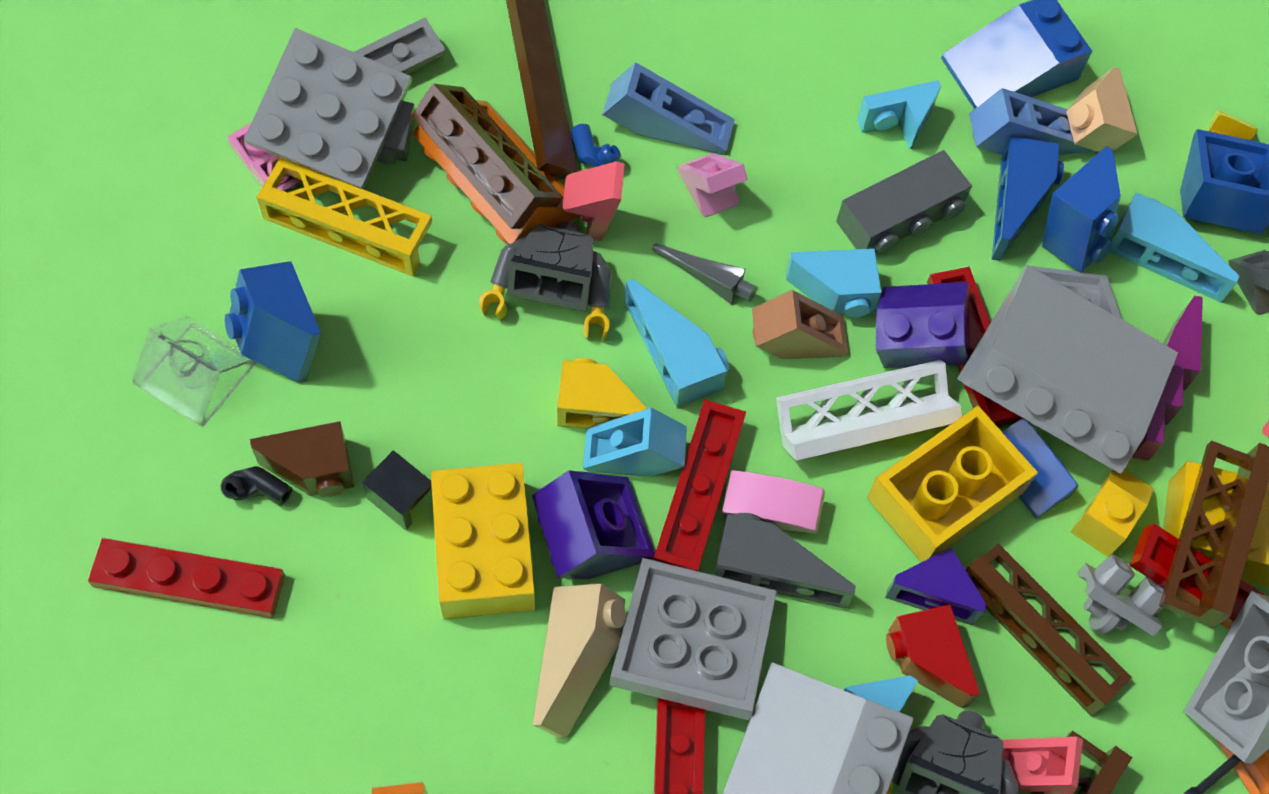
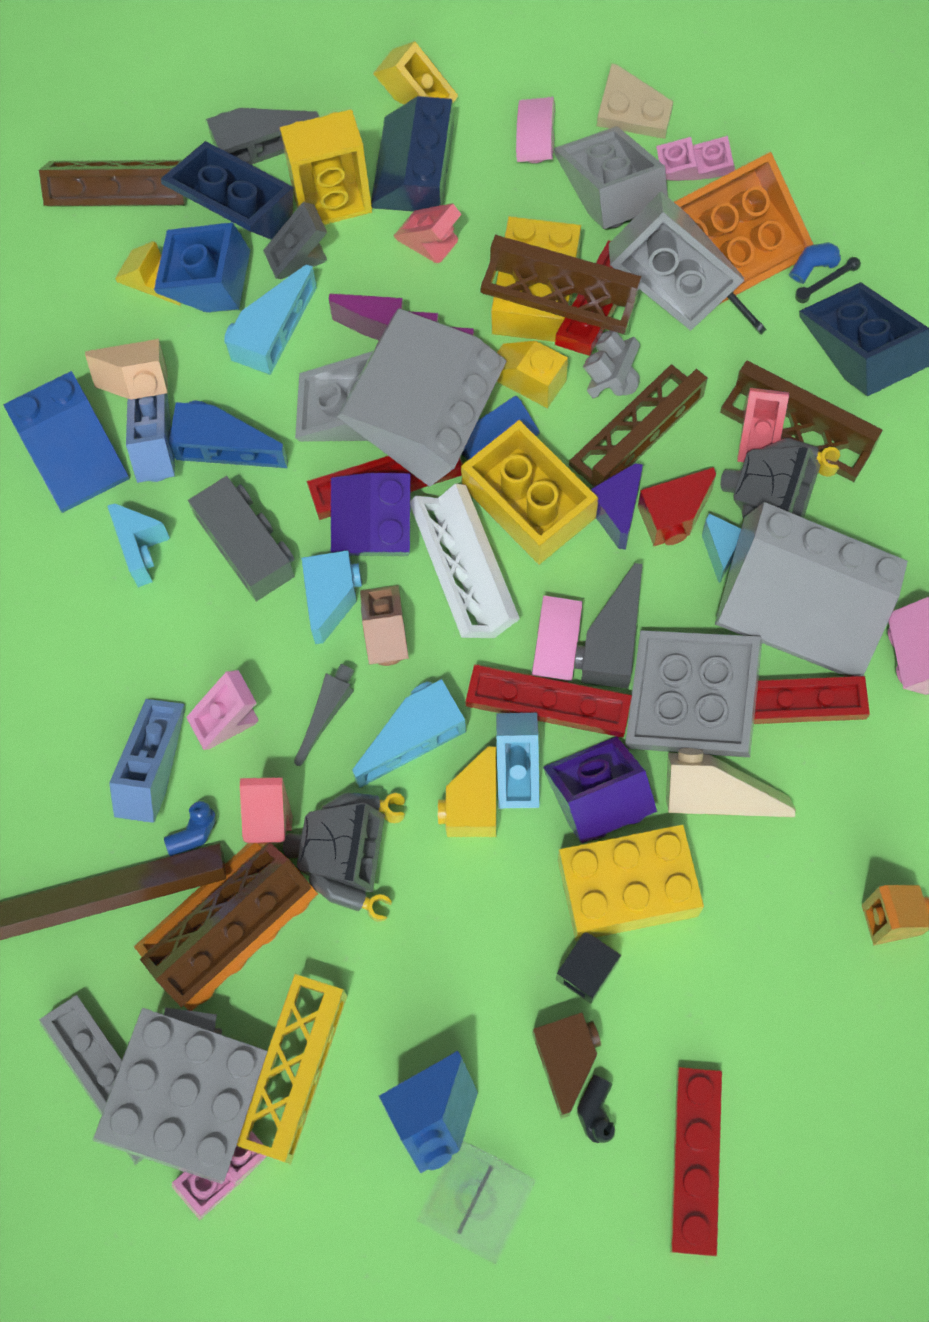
camera: 85 degrees left, 5 degrees up
blue slope [1042,146,1121,273] -> none

